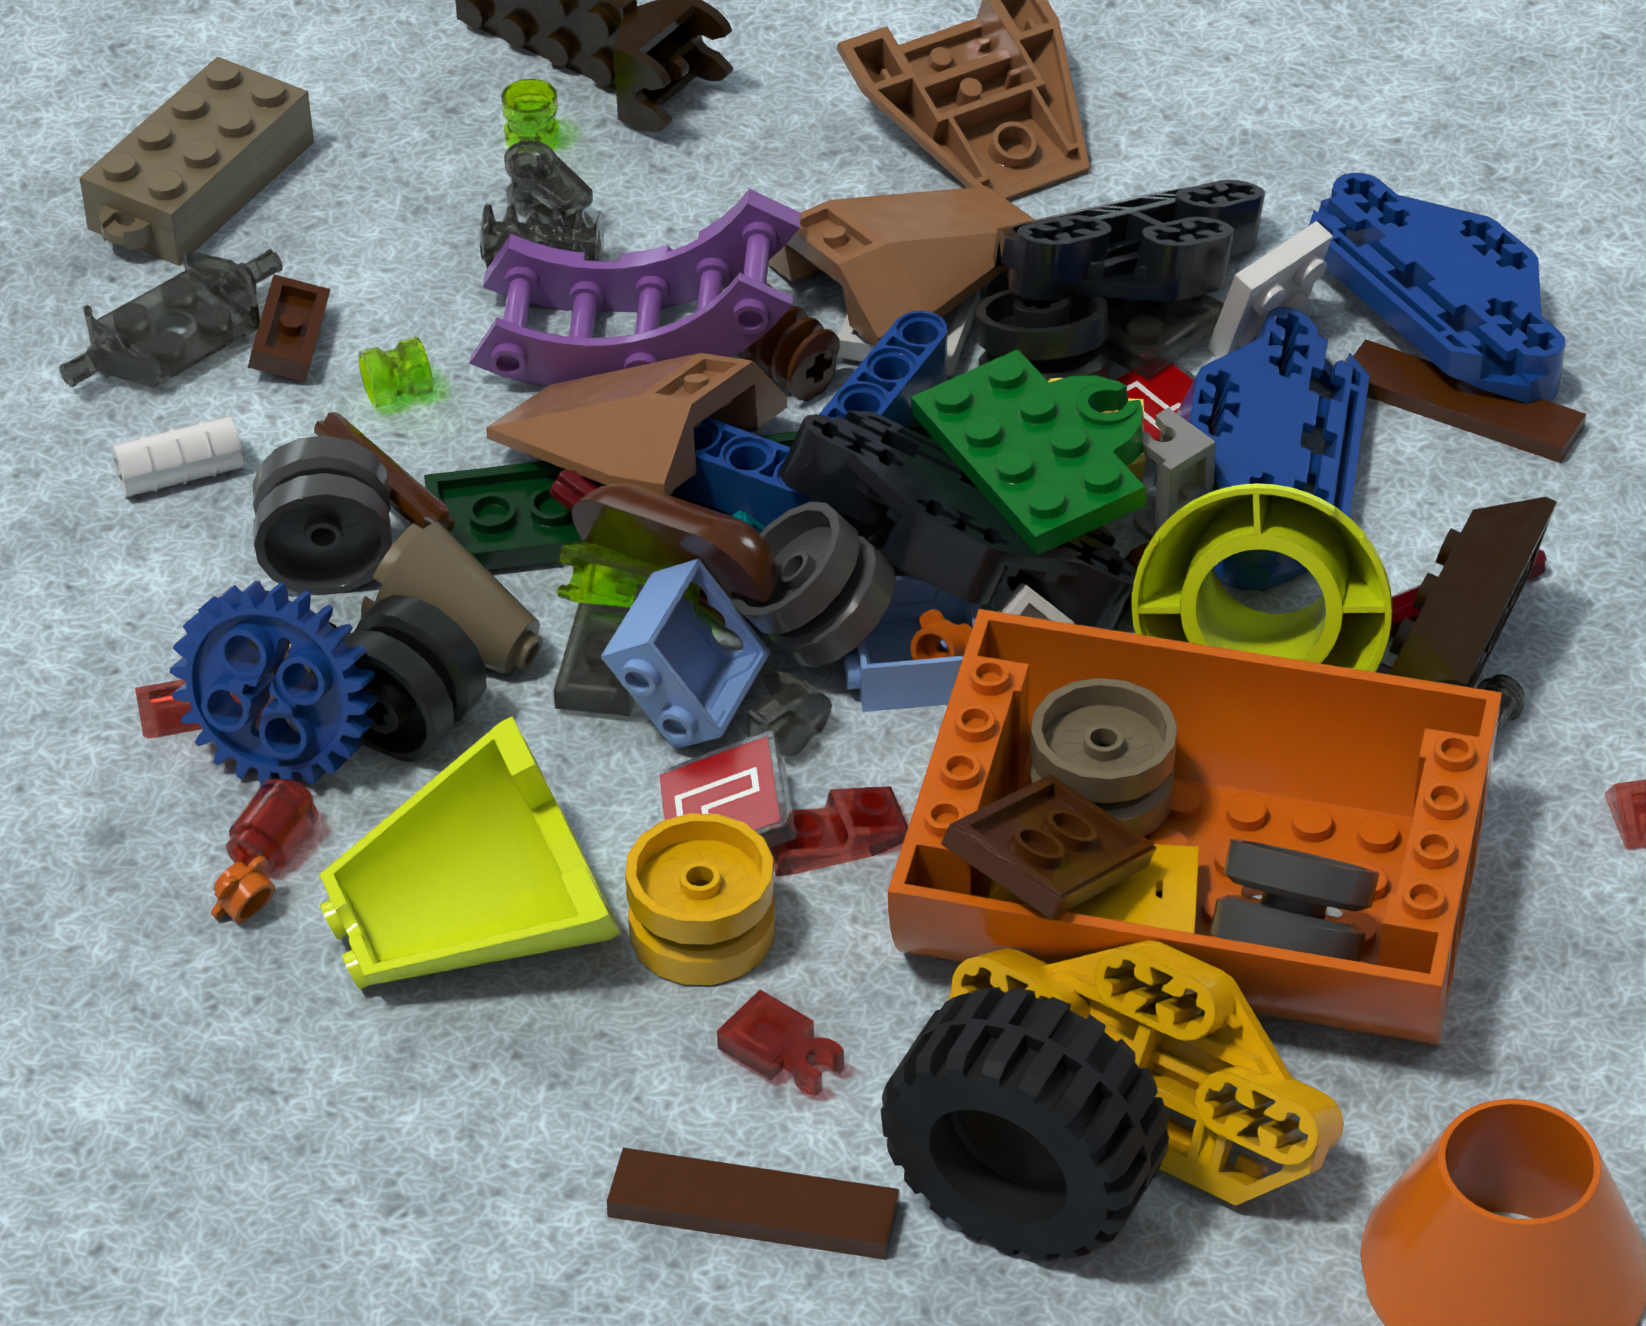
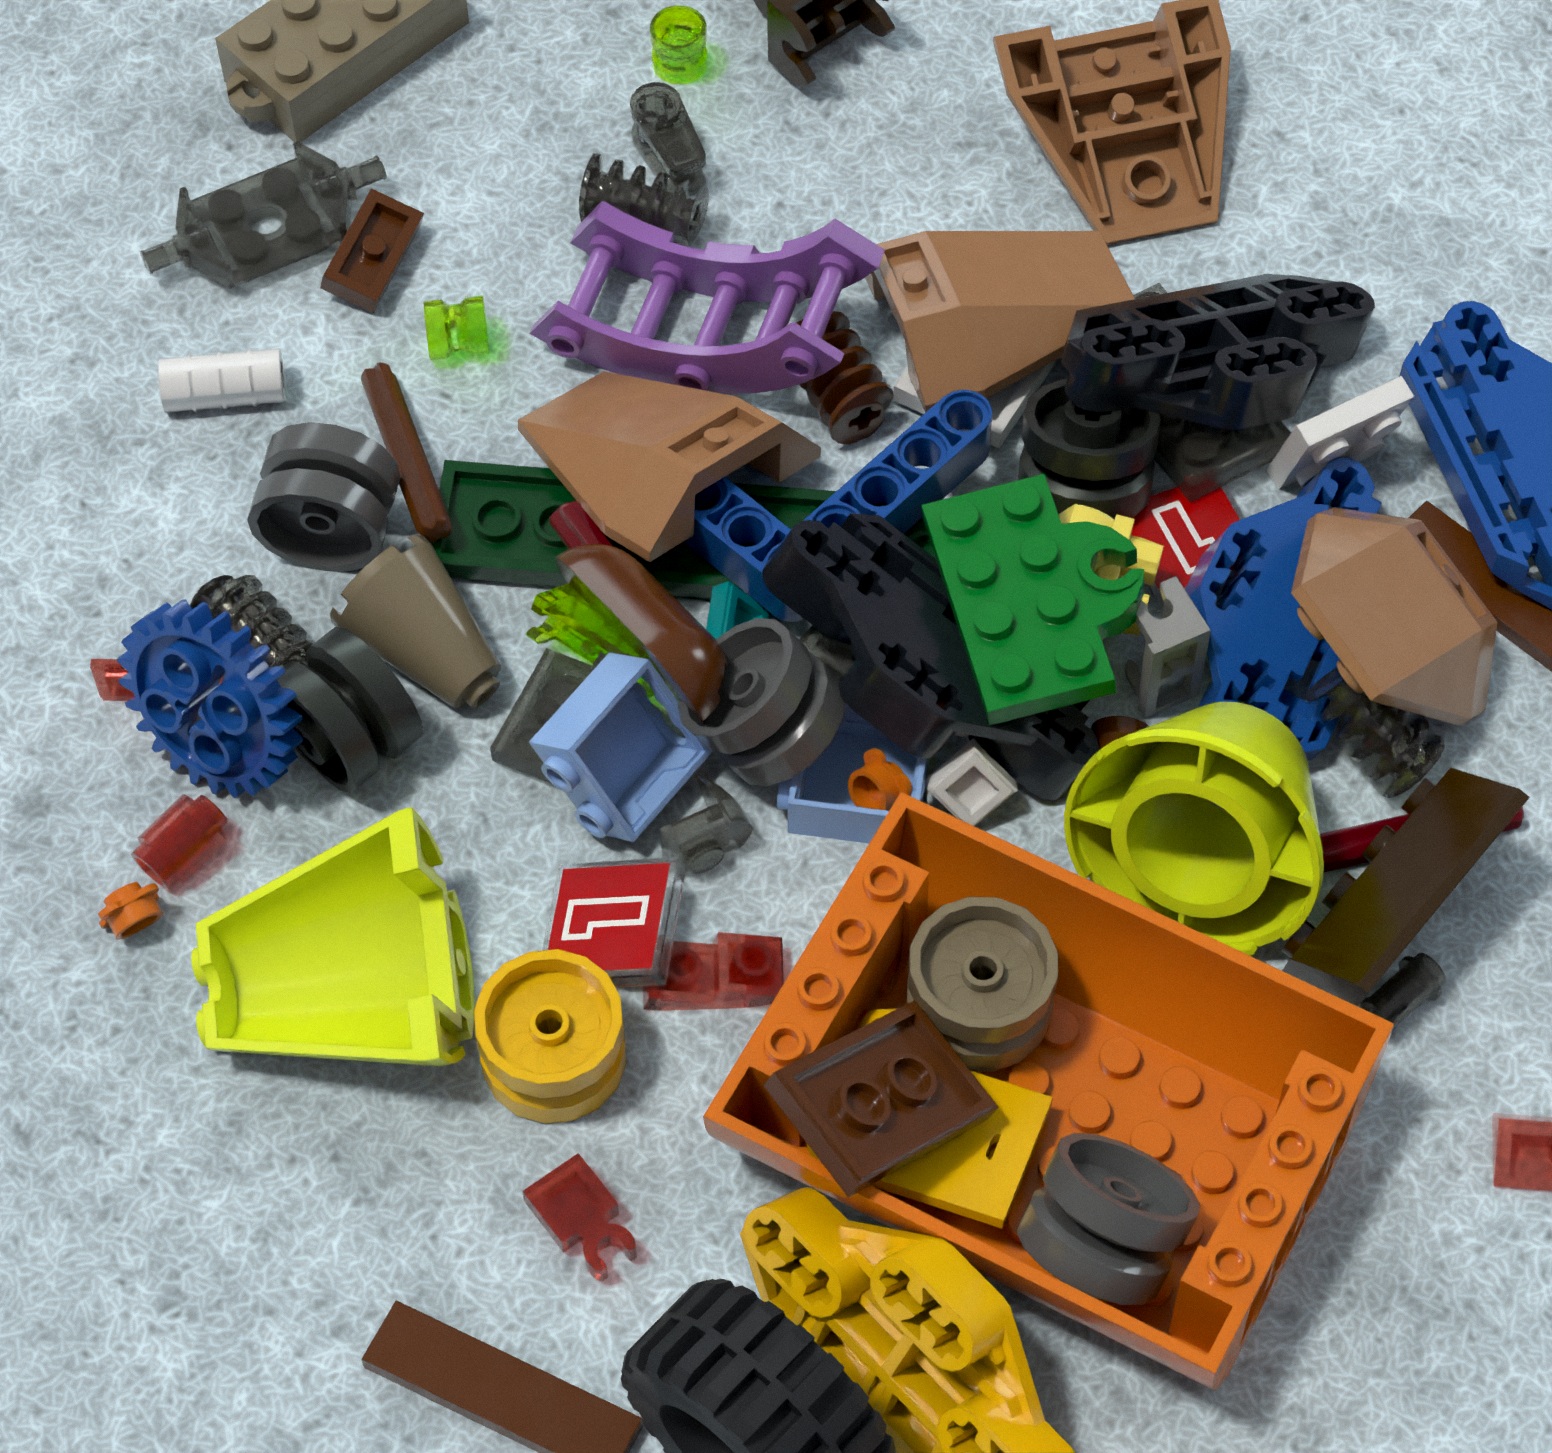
camera: 15 degrees right, 15 degrees up
none -> medium nougat wedge [1291,507,1497,726]
none -> clear smoke piece [1305,667,1445,798]

